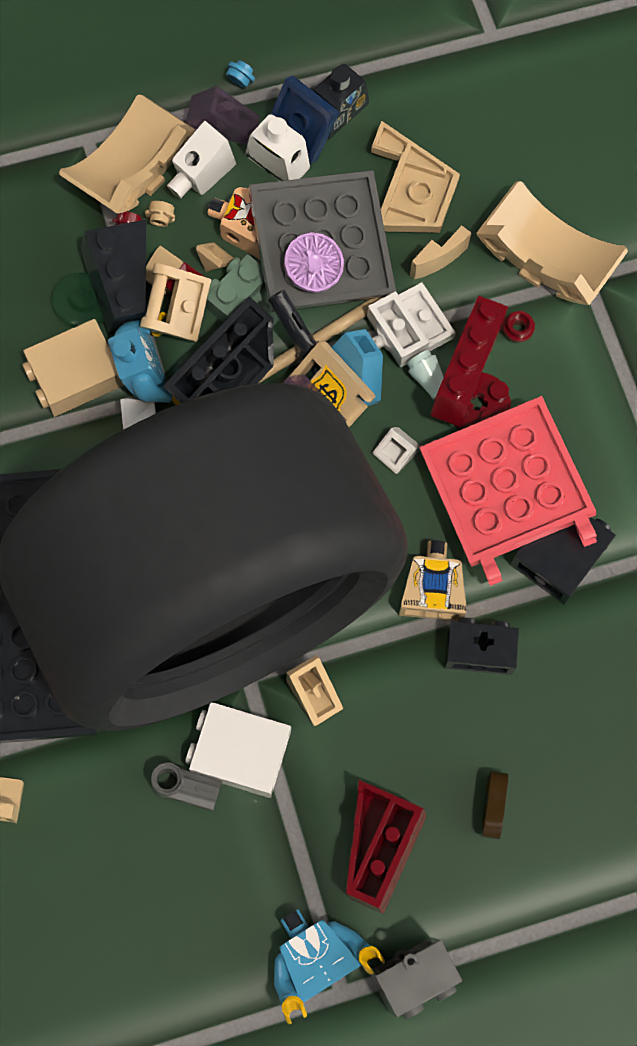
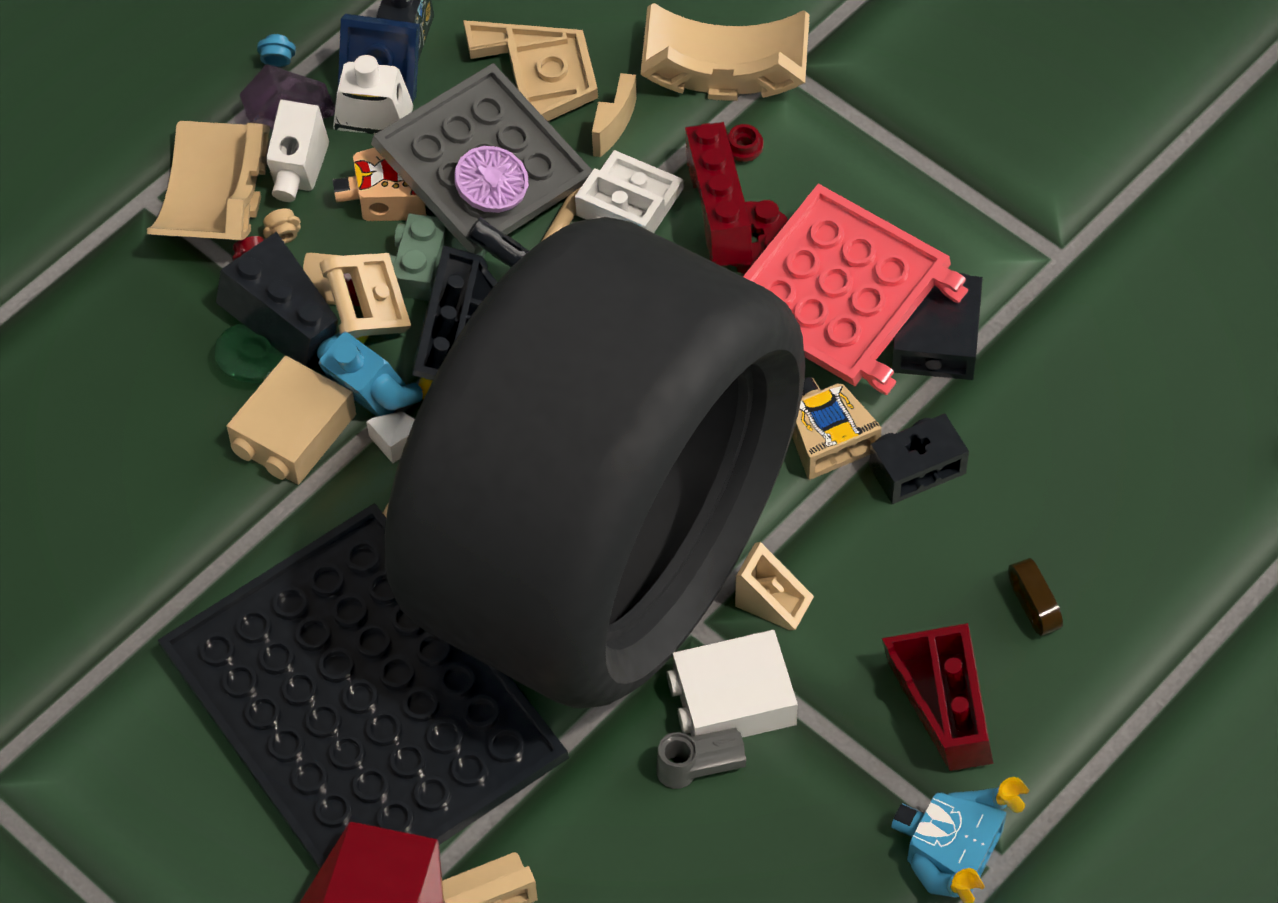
camera: 25 degrees left, 15 degrees down
tan slope [196,242,235,272] -> none
dark grey brick [370,937,462,1019] -> none
light aqua cone [407,350,444,400] -> none

